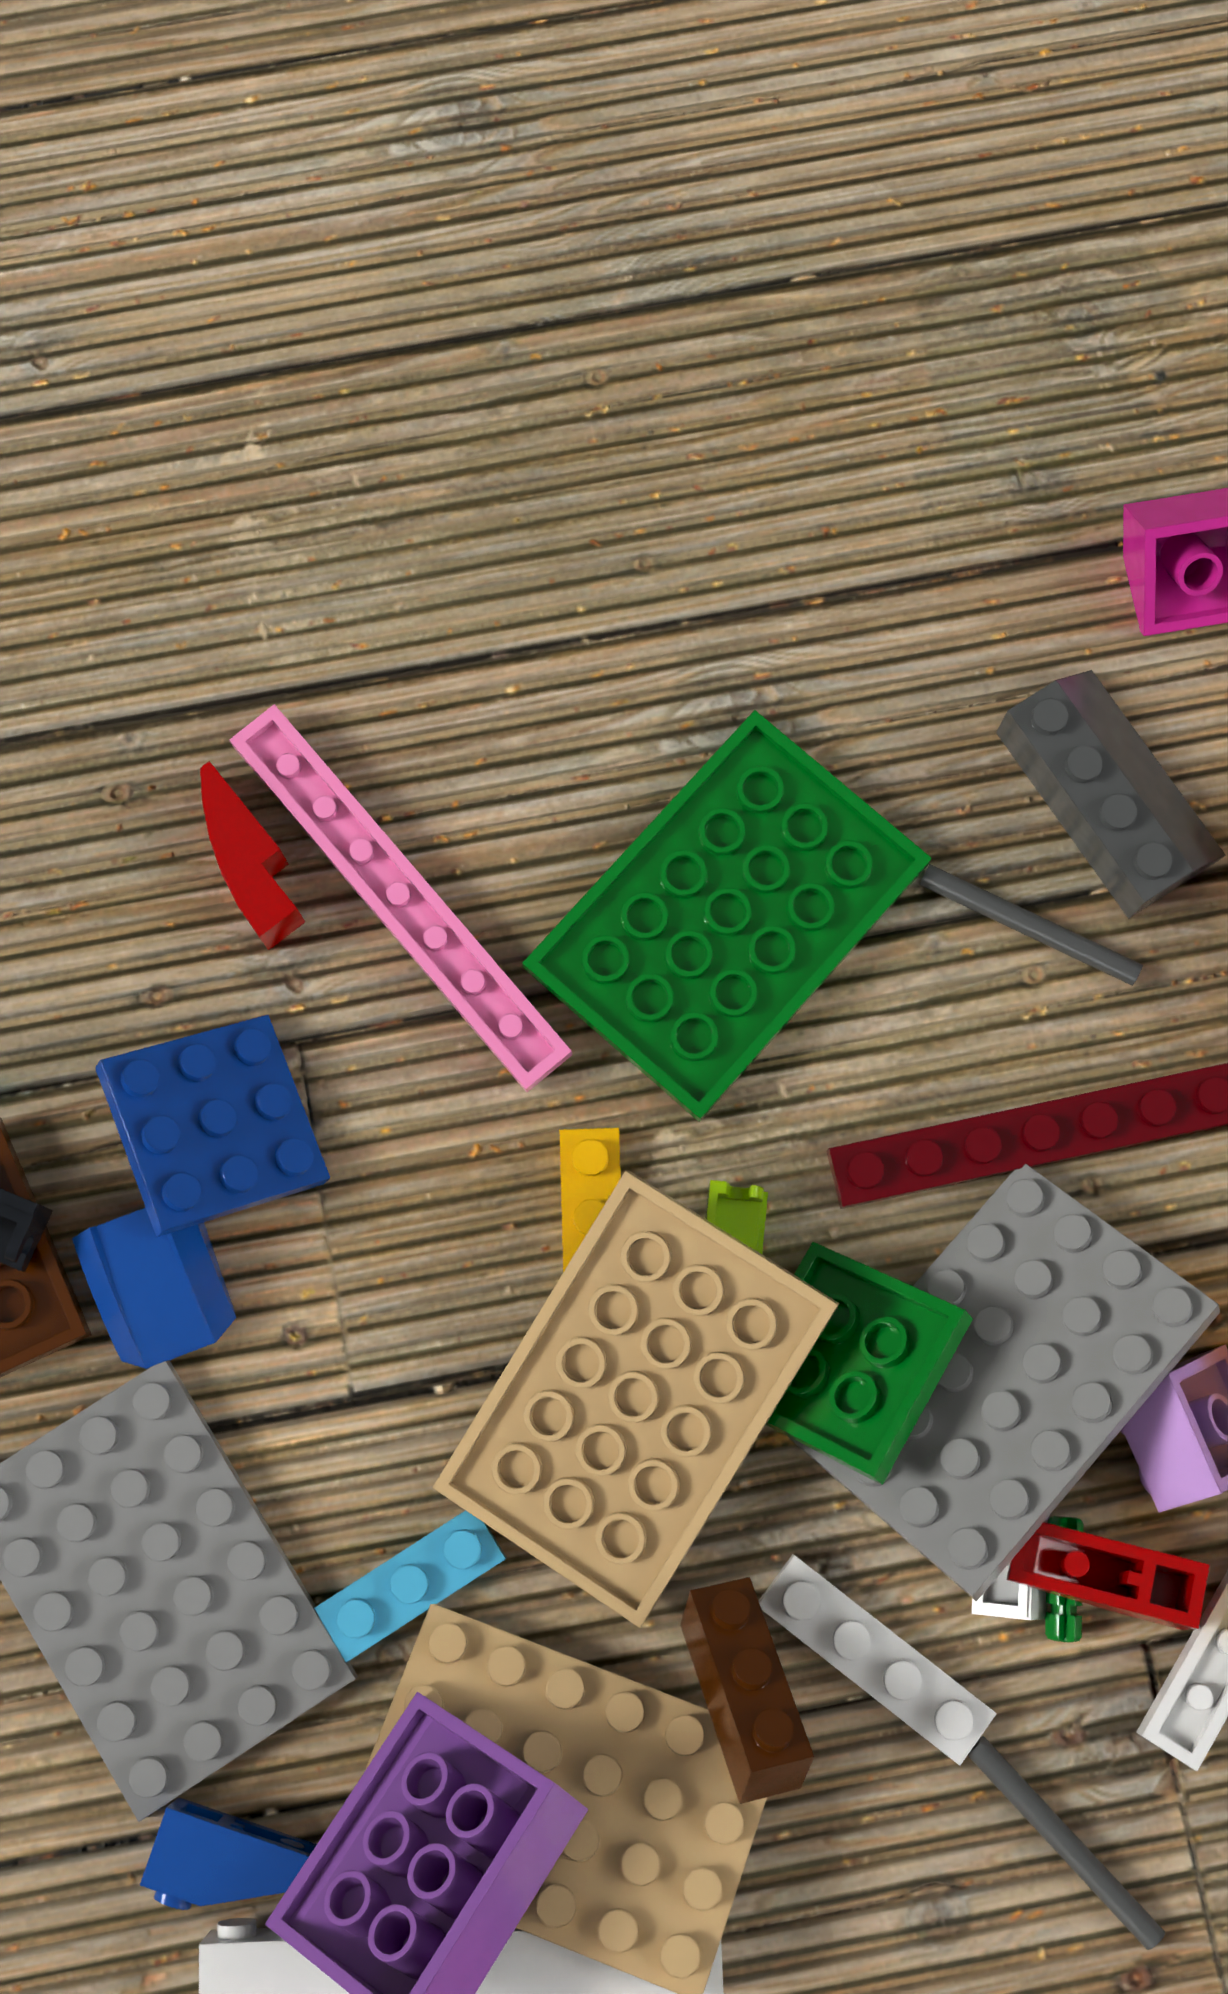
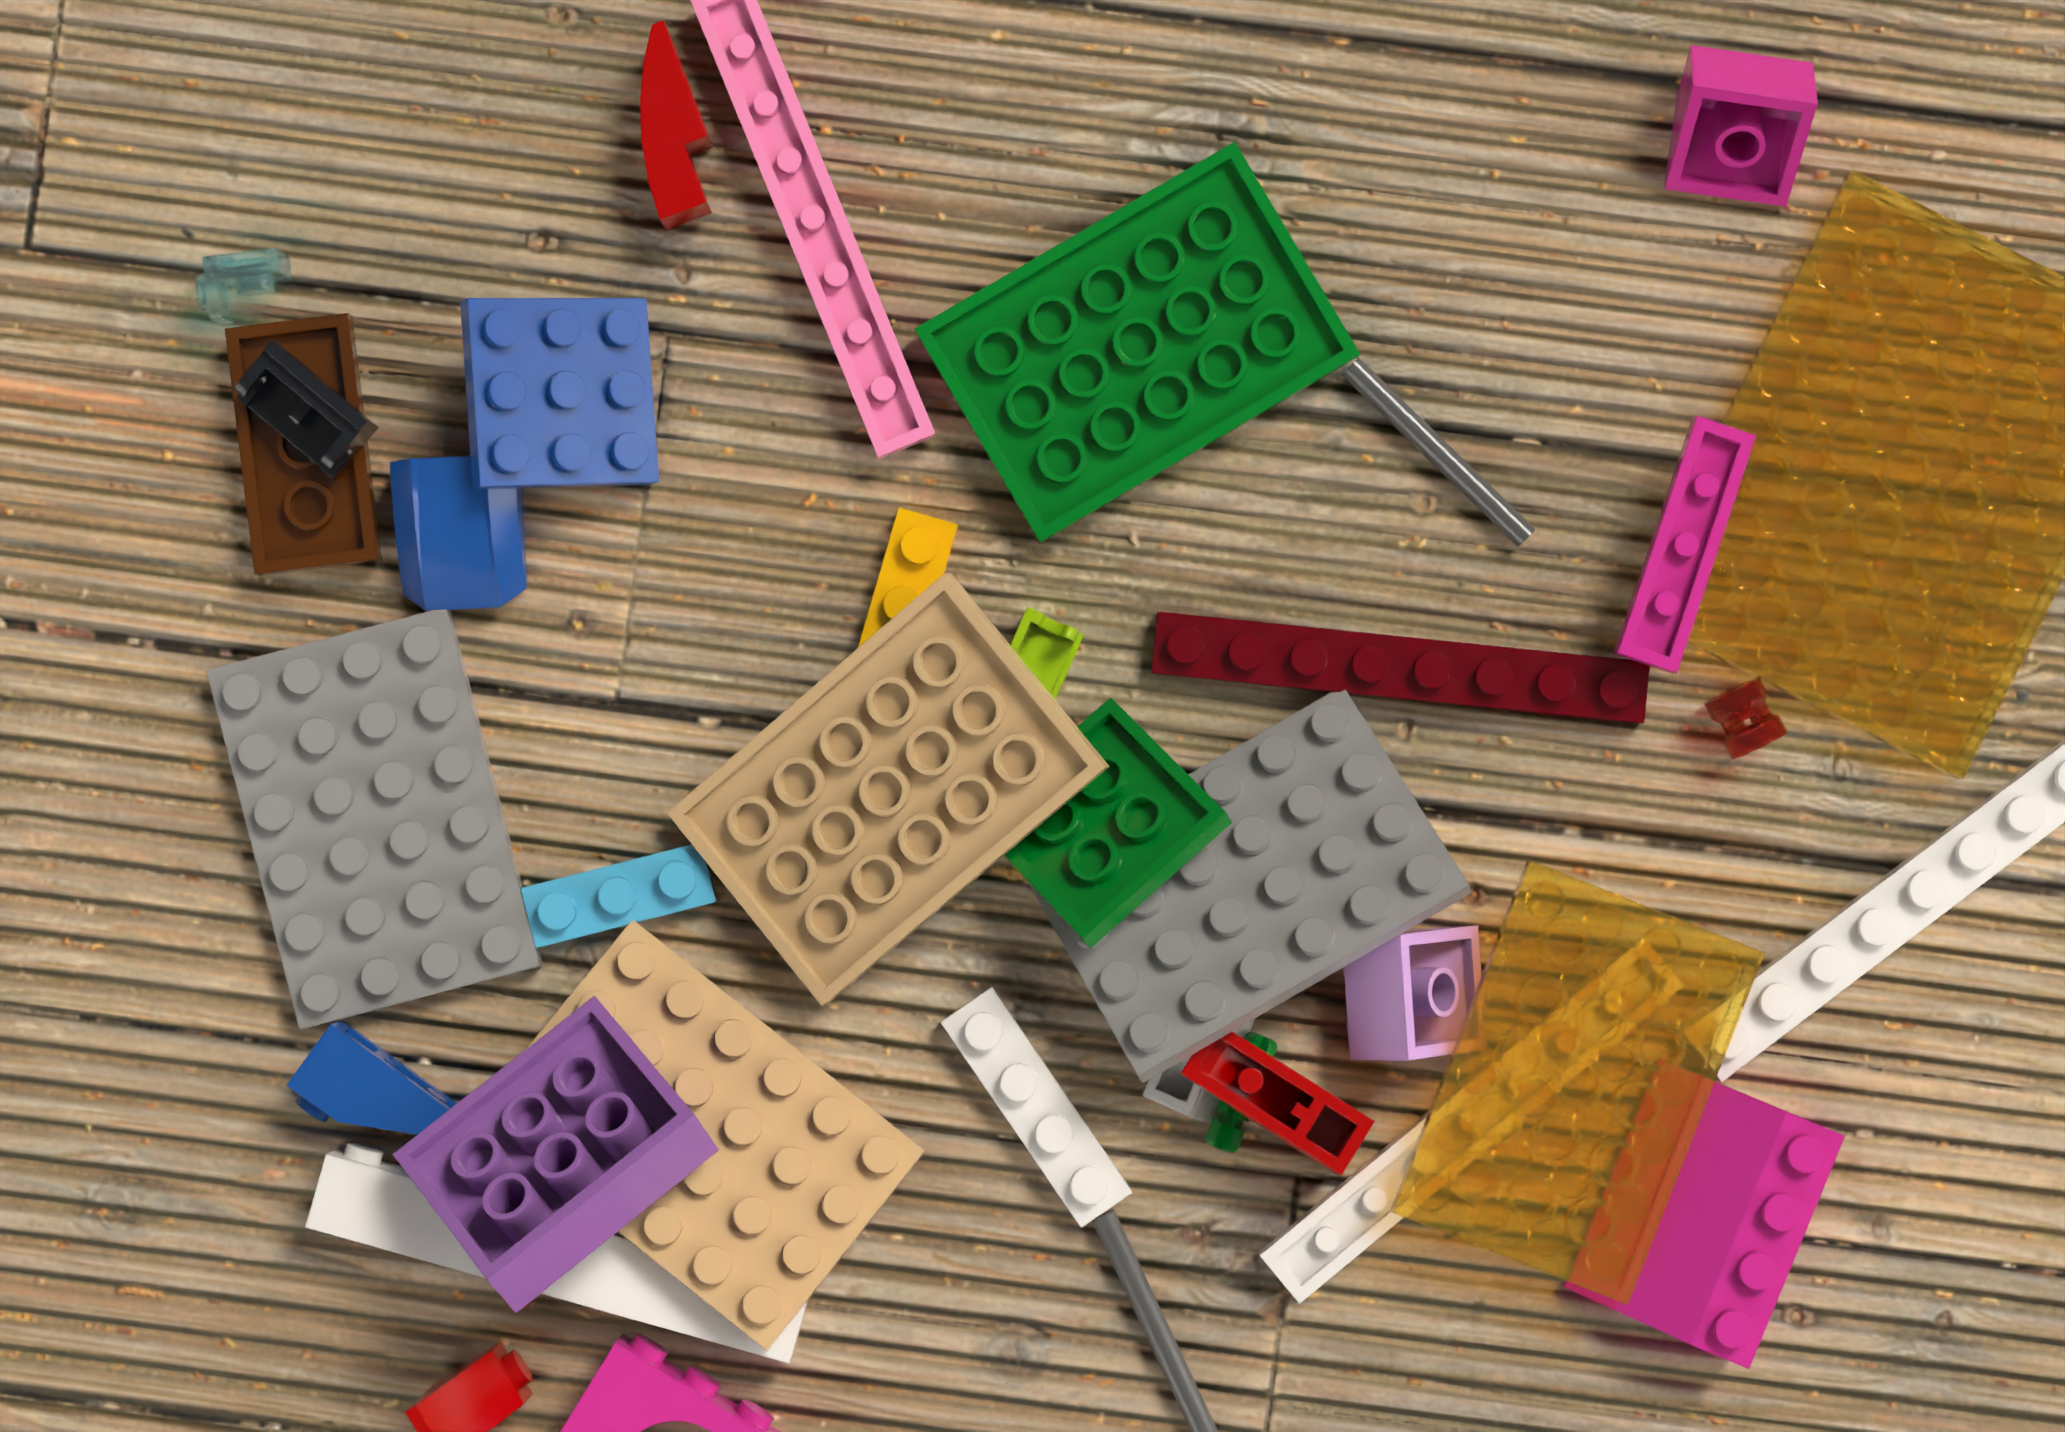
camera: 15 degrees right, 10 degrees up
reddish brown brick [680,1577,814,1804] -> none
dark grey slope [996,670,1226,919] -> none

